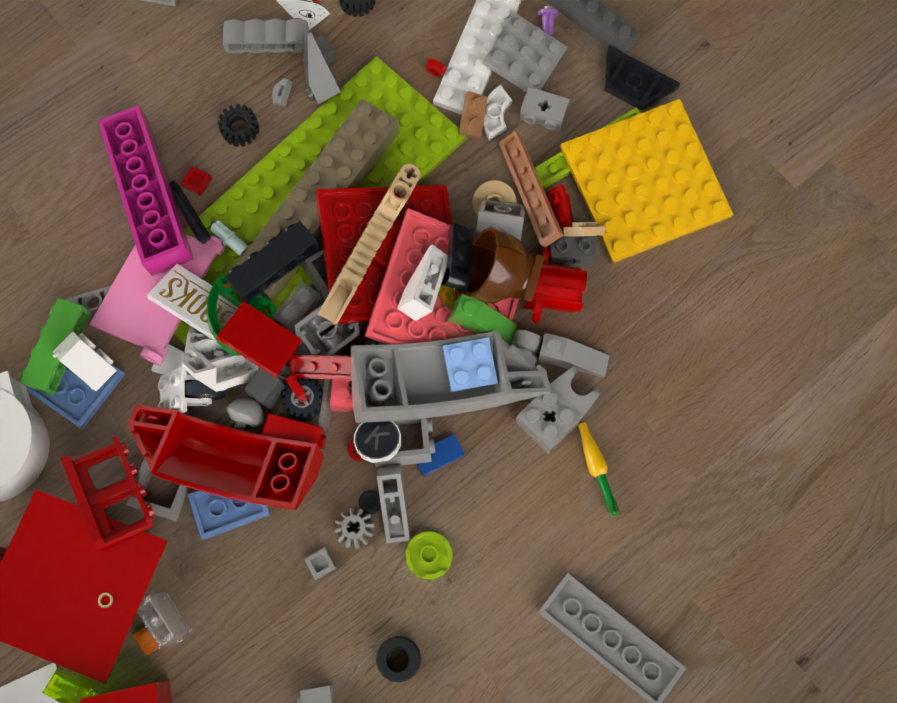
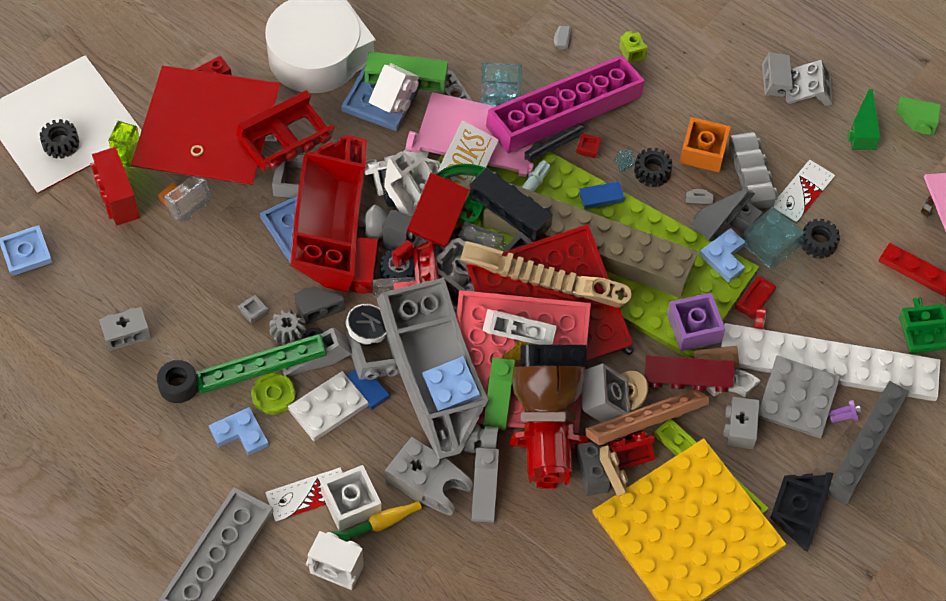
camera: 75 degrees right, 15 degrees down
none -> green tile [196,334,327,394]
none -> light blue plate [209,407,269,456]
none -> white sticker [265,467,342,521]
none -> white plate [288,371,368,442]
none -> dark grey slope [294,286,345,324]
none -> white brick [306,531,364,590]
none -> white brick [321,465,381,531]
none -> clear light blue brick [480,63,522,106]
none -> light grey piece [554,26,571,50]
none -> blue tile [579,181,625,210]
none -> clear light blue plate [615,149,636,172]
none -> lime brick [619,31,648,64]
none -> dark red brick [644,355,735,393]
none -> medium lavender brick [667,293,725,351]
none -> orange brick [680,117,731,173]
none -> light blue plate [699,228,745,283]
none -> red tile [735,275,777,319]
none -> clear light blue brick [742,207,804,270]

